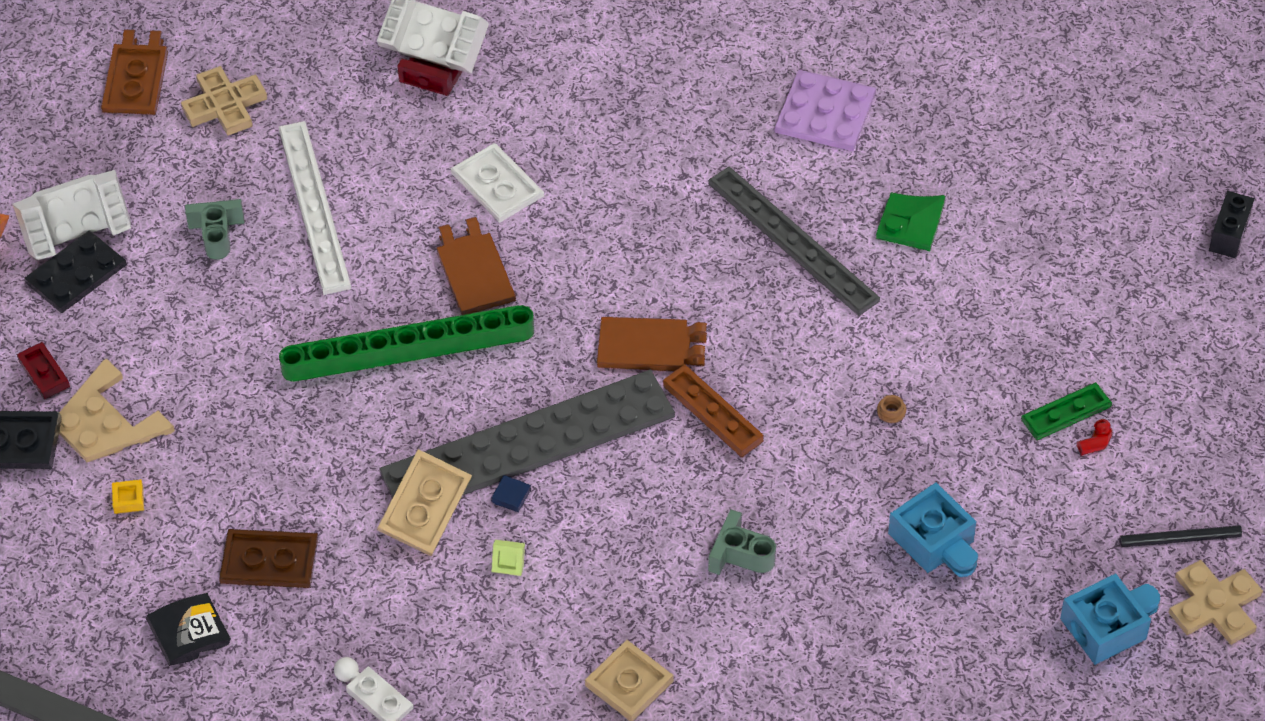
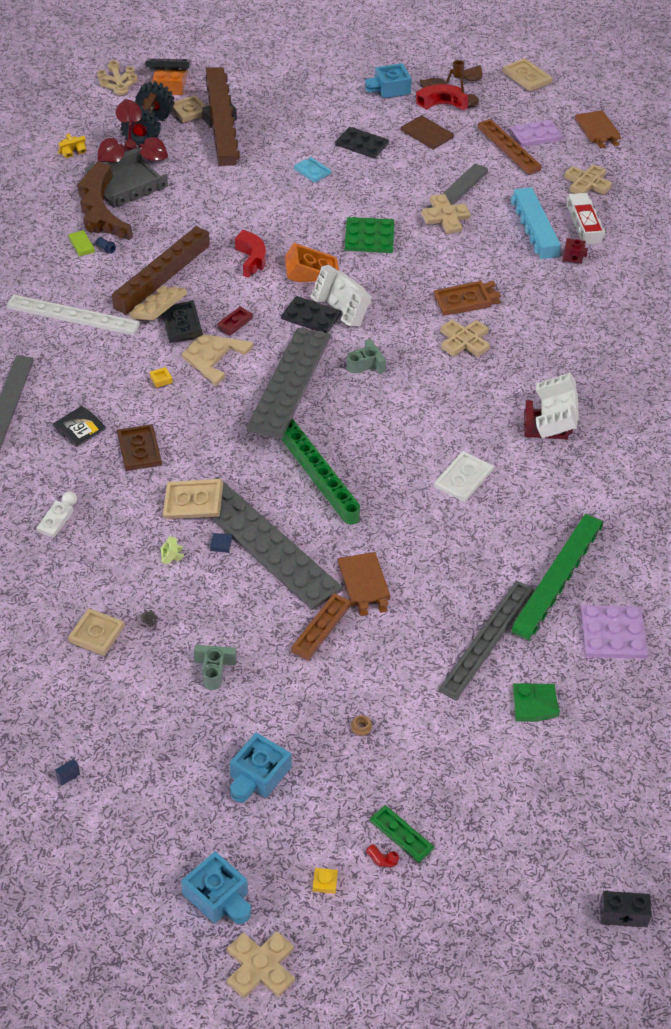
camera: 70 degrees right, 5 degrees down
white tile [279,121,351,295] -> none
dark orange tile [436,217,516,315] -> none
black bar [1119,525,1242,548] -> none
none -> clear smoke plate [140,609,158,628]
none -> dark grey plate [247,327,330,439]
none -> yellow plate [313,868,338,894]
none -> green beam [511,514,604,641]

